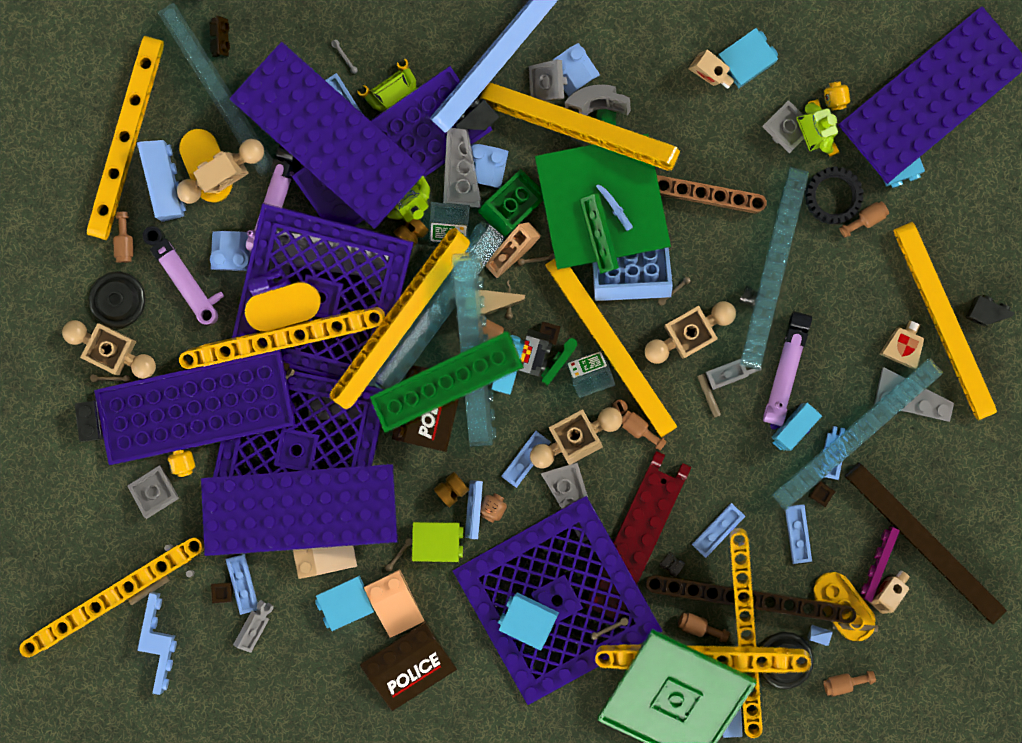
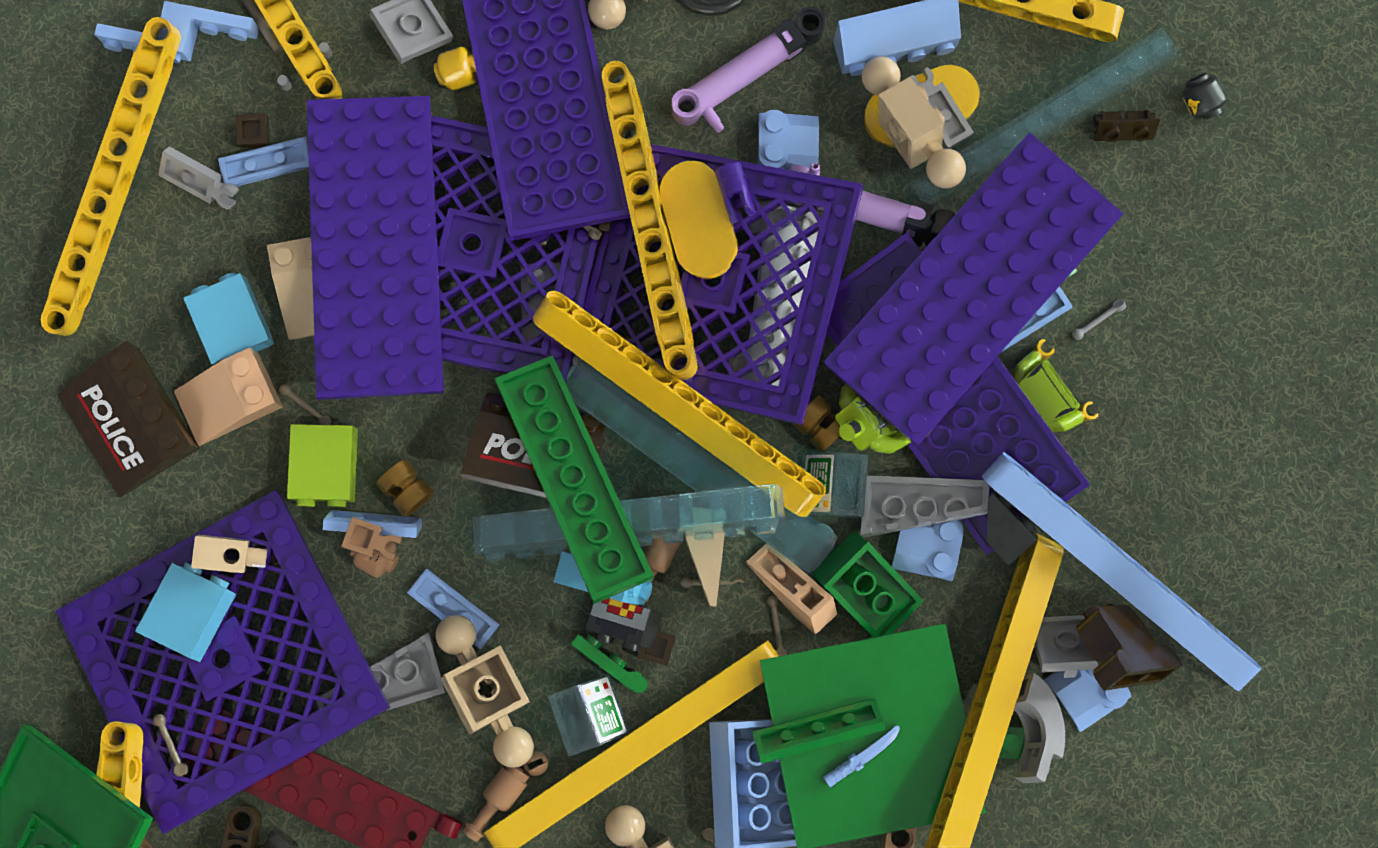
camera: 85 degrees right, 5 degrees down
none -> yellow beam [41,17,181,336]
none -> tan torso [191,534,267,573]
none -> medium nougat plate [341,517,402,561]
none -> light grey plate [911,67,974,149]
none -> dark brown brick [1076,603,1183,691]

